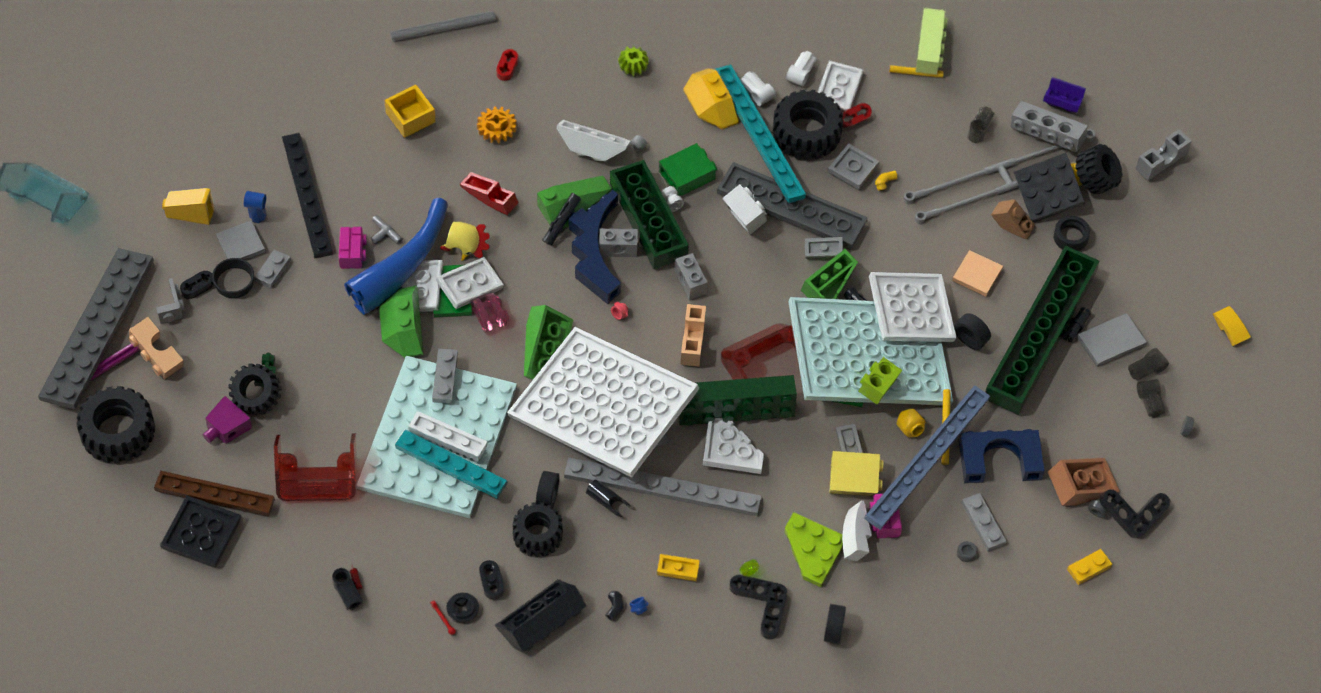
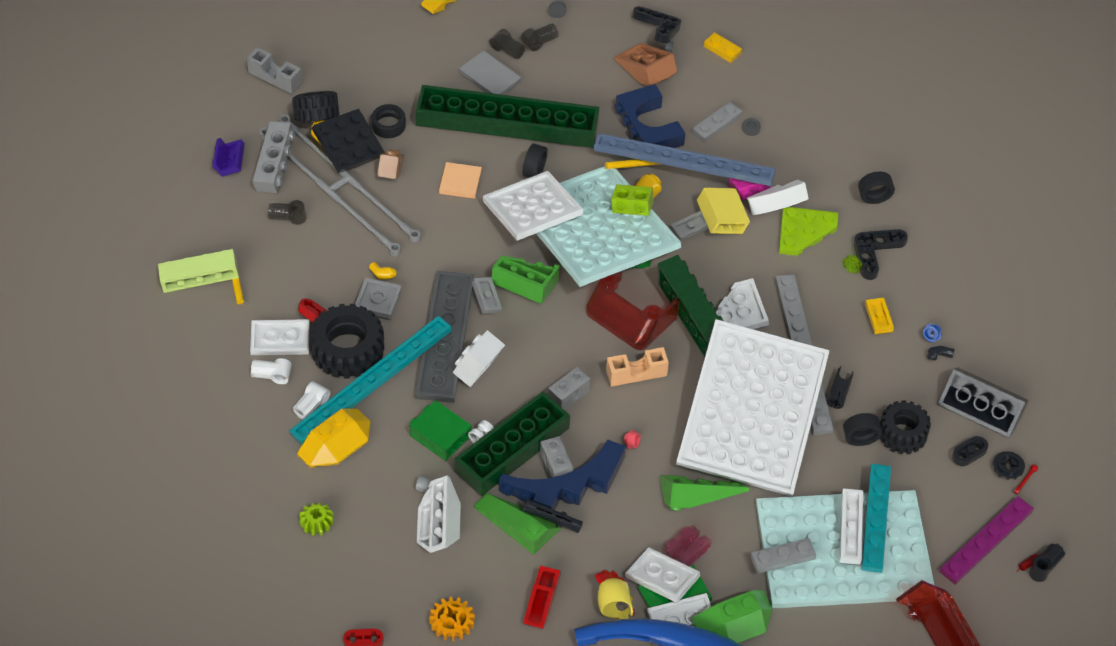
camera: 110 degrees left, 5 degrees down
black piece [844,287,867,301] -> none
none -> magenta plate [940,496,1034,585]

